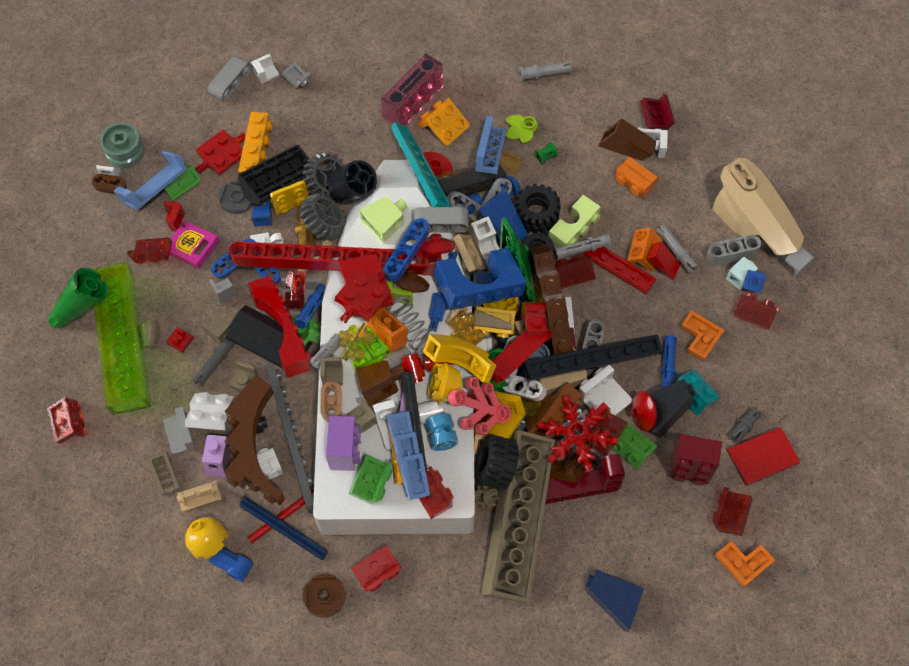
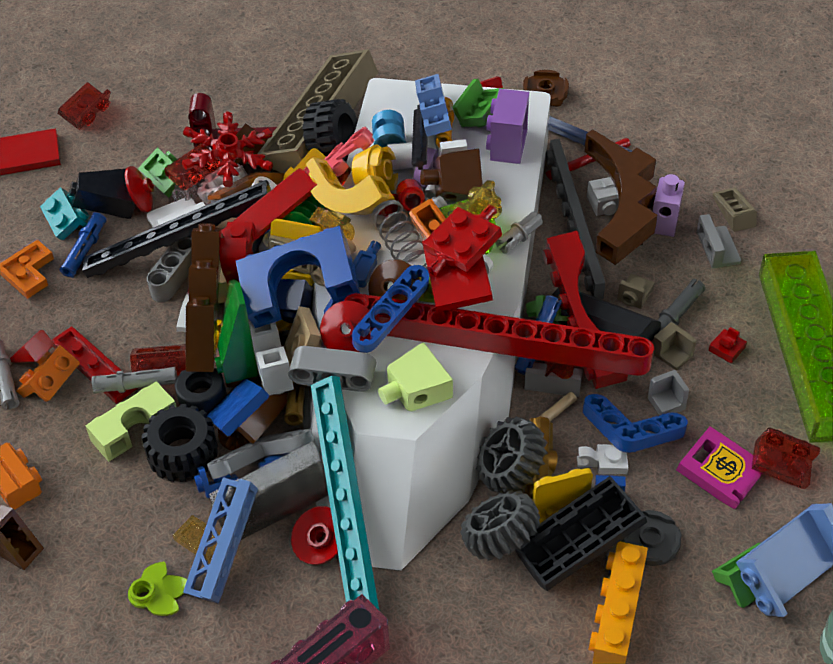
camera: 170 degrees left, 15 degrees down
dark tan cone [140,319,160,349] -> none
red bracket [163,201,185,232] -> none
tan hinge [177,480,222,512] -> none
white plate [185,392,234,430] -> none
yellow cylinder [185,517,228,559] -> none
red plate [195,129,246,176] -> none
blue piece [209,548,254,582] -> none
dark tan panel [320,357,343,385] -> none
medium nougat plate [321,381,342,422] -> none
black cylinder [328,160,377,203] -> none
dark tan panel [347,398,377,434] -> none
light orange bracket [417,98,470,146] -> none
clear red bracket [418,466,454,519] -> none
green bush [534,142,558,165] -> none
dark blue slope [586,570,644,632] -> none
dark red brick [668,434,722,486] -> none
orange plate [715,541,775,588] -> none
dark grey pin [729,407,762,444] -> none

